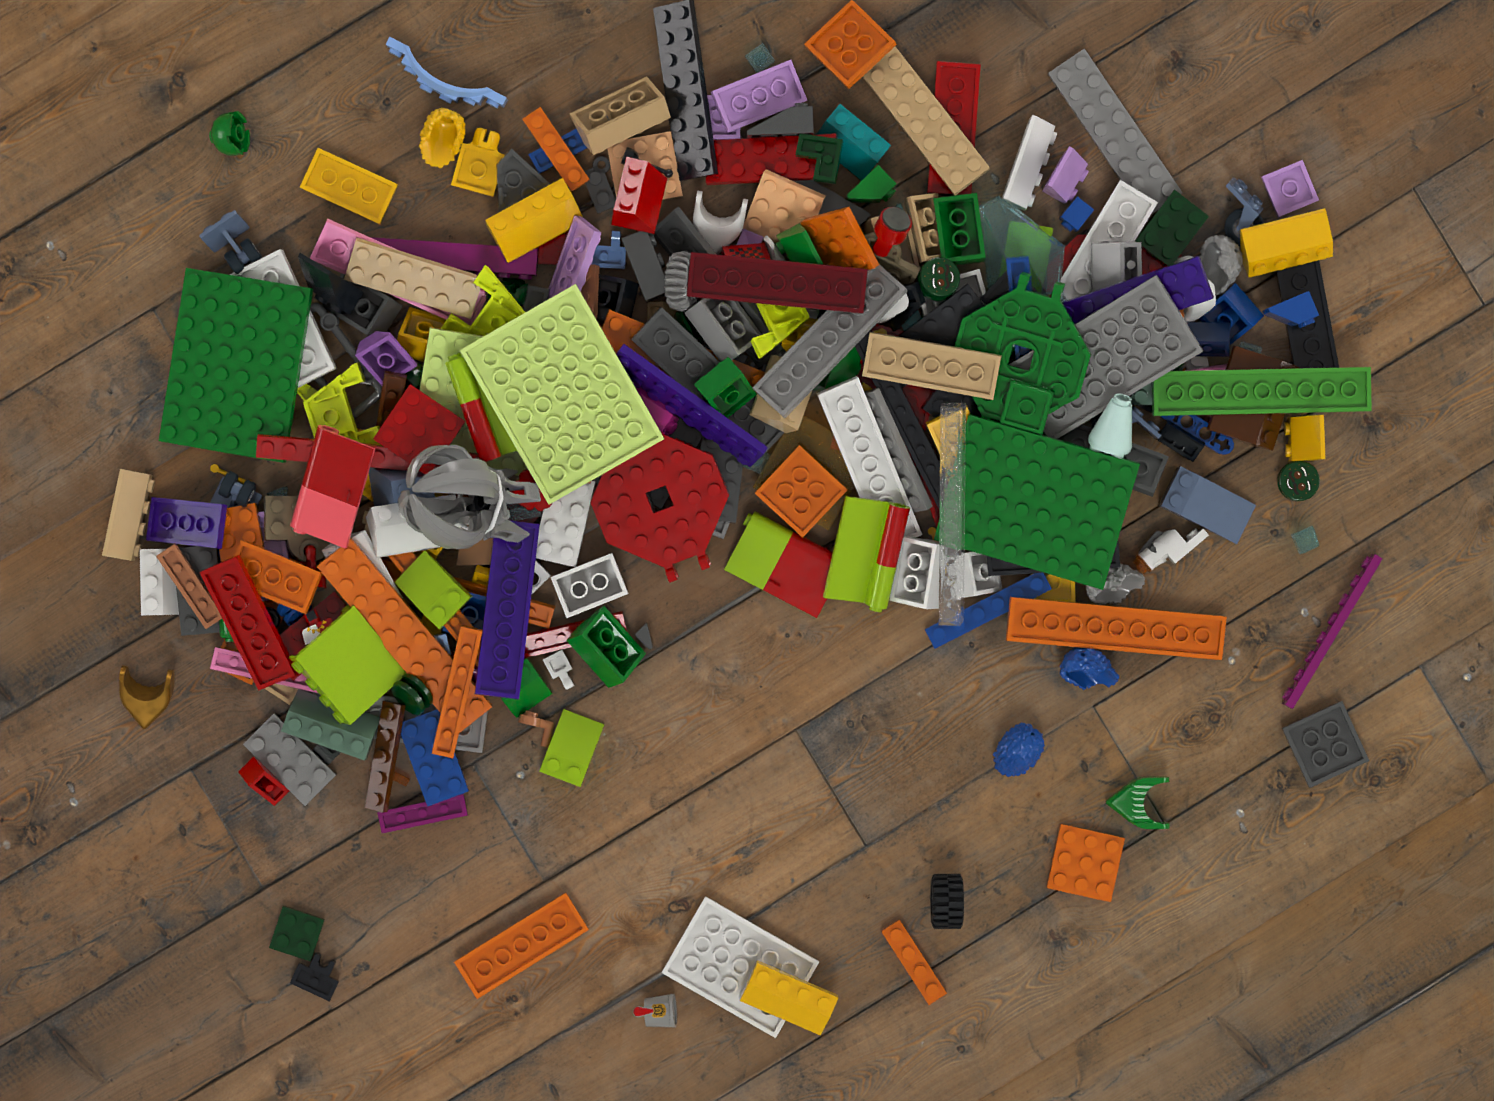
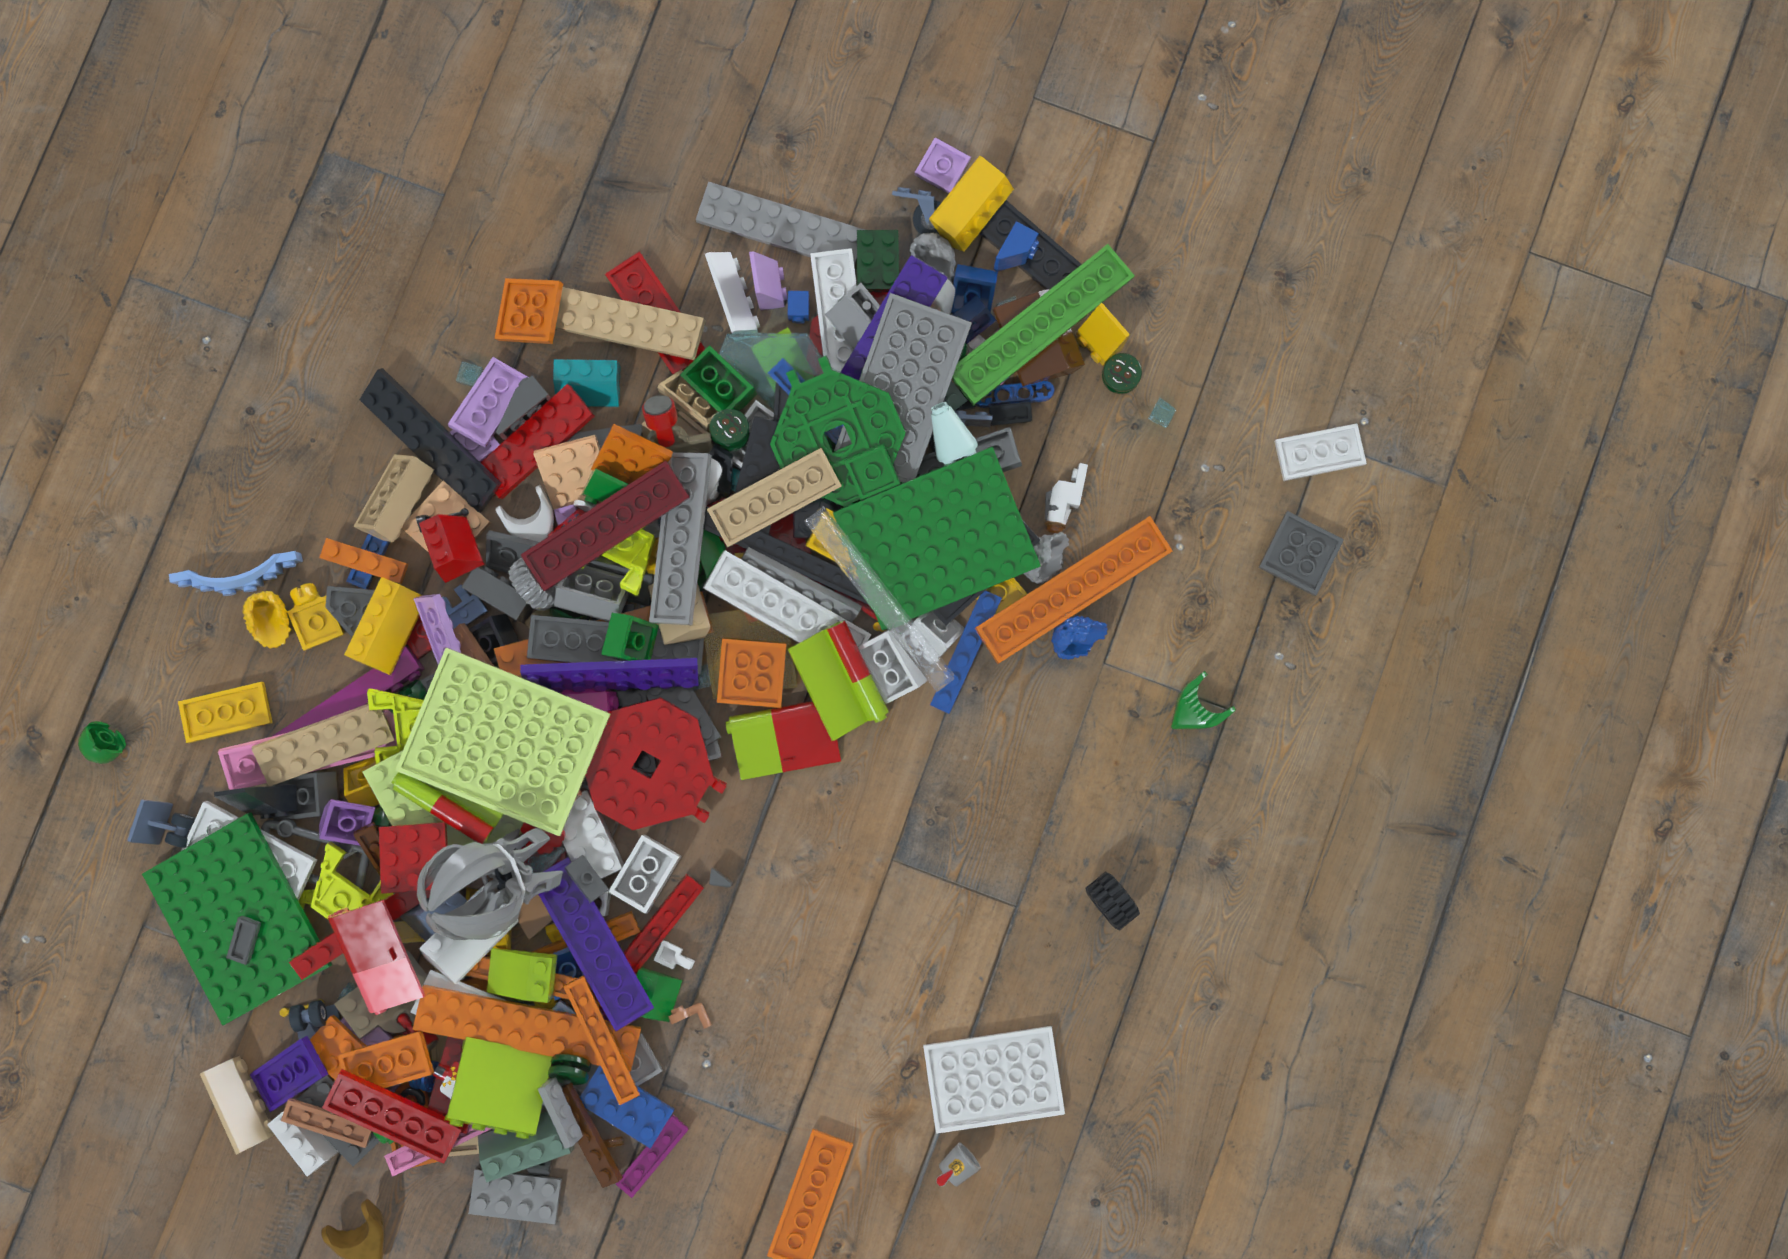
camera: 35 degrees left, 5 degrees down
red slope [238,756,289,806] -> none
lime slope [539,709,605,787] -> none
green slope [566,606,646,688] -> none
dark grey hinge [584,156,616,214] -> none
yellow slope [740,960,838,1035] -> none
dark green plate [796,133,844,184] -> none
green slope [845,165,896,203] -> none
orange plate [881,919,947,1005] -> none
blue piece [993,723,1045,777] -> none
orange plate [1046,823,1125,902] -> none
sand blue slope [1158,466,1256,544] -> none
magenta plate [1282,554,1383,709] -> none
none -> dark grey tile [226,916,261,965]
none -> light grey plate [538,1077,583,1149]
none -> dark grey plate [564,855,609,903]
none -> white tile [1274,424,1367,481]

